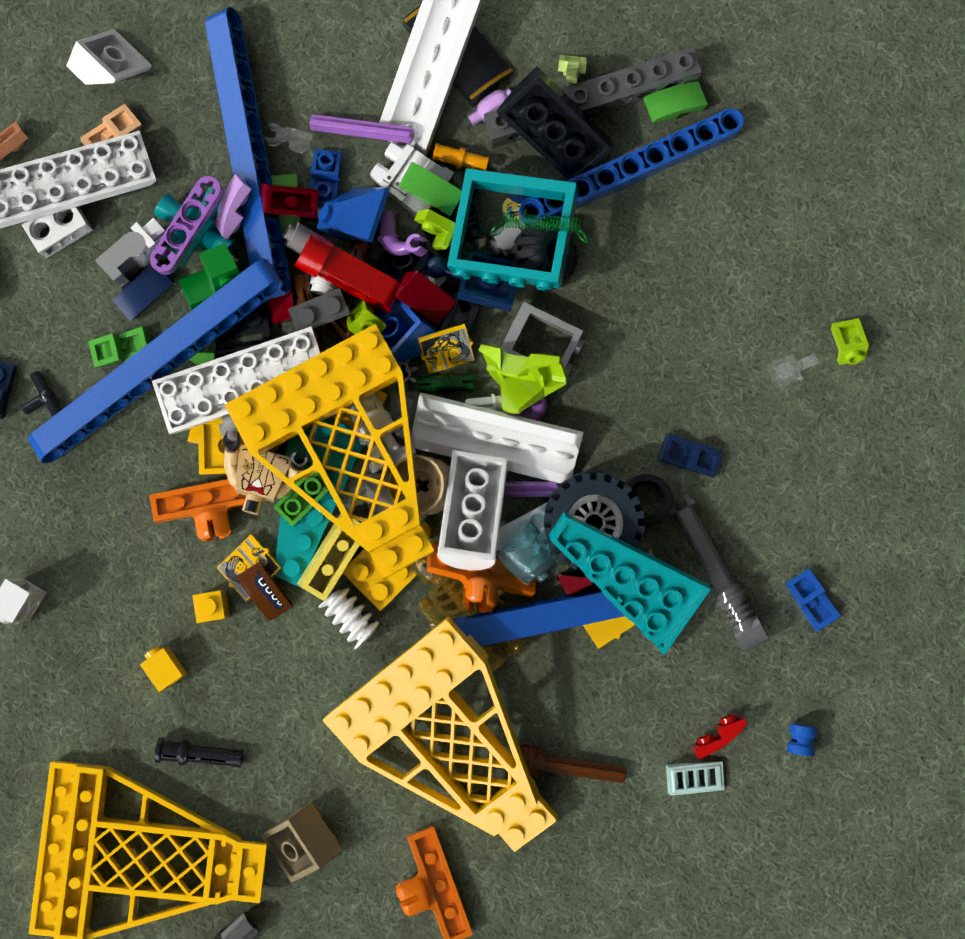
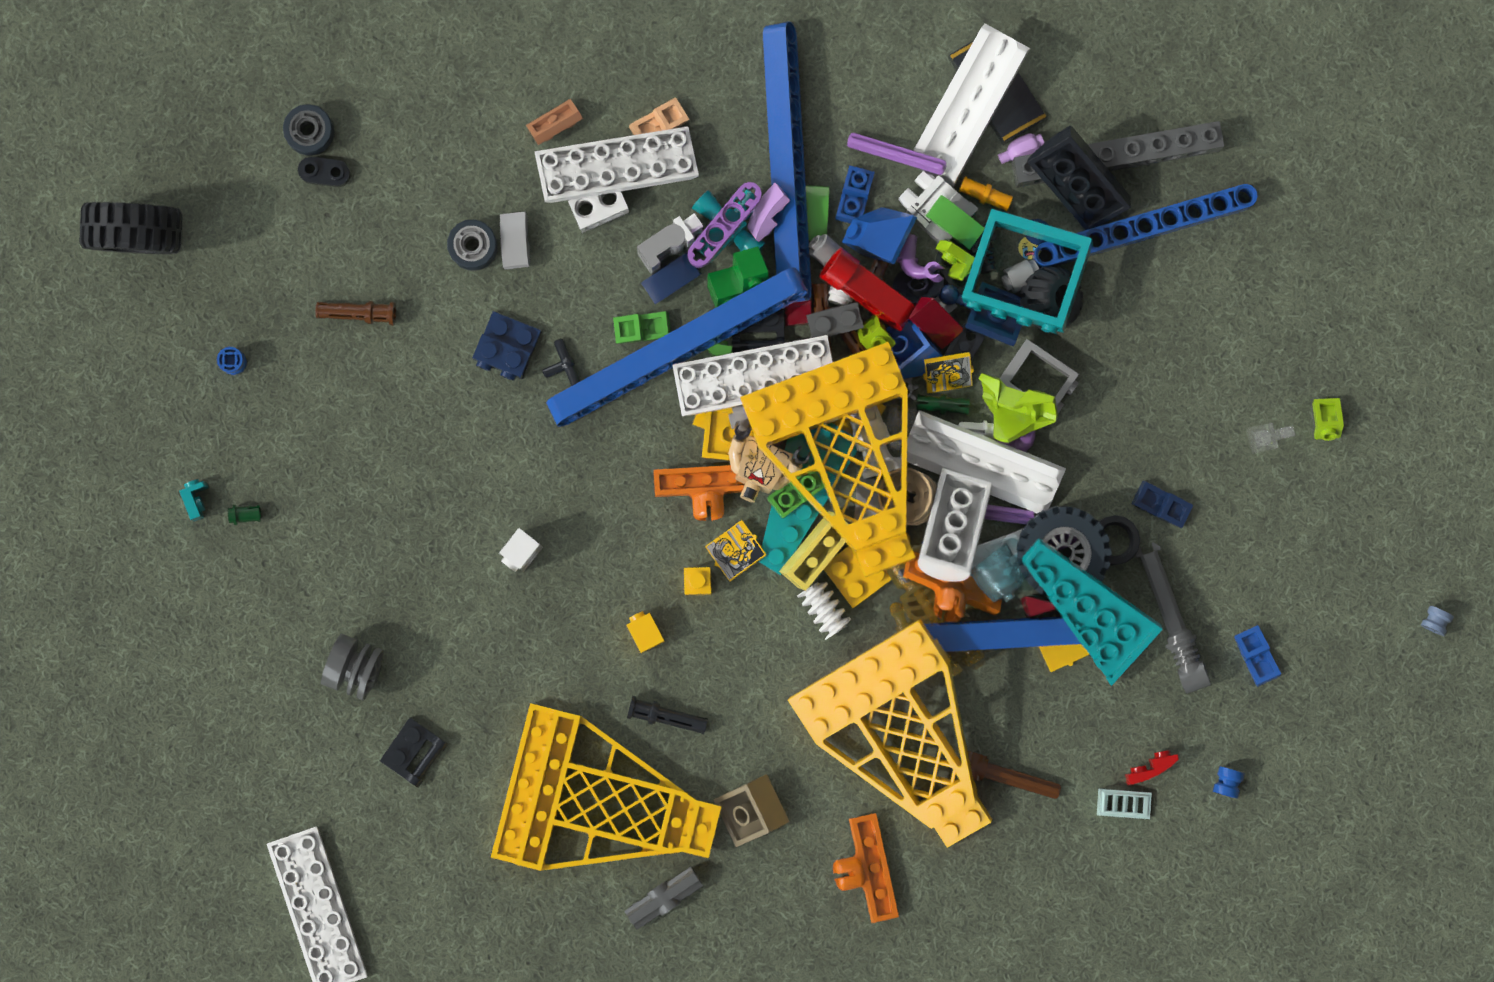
camera: 10 degrees right, 0 degrees up
white slope [66,29,152,85] -> none
reddish brown slope [236,561,293,621] -> none
dark red slope [261,183,319,218] -> none
clear plate [264,123,315,153] -> none
green piece [490,213,588,243] -> none
yellowish green plate [558,55,587,84] -> none
bright green slope [643,81,708,123] -> none

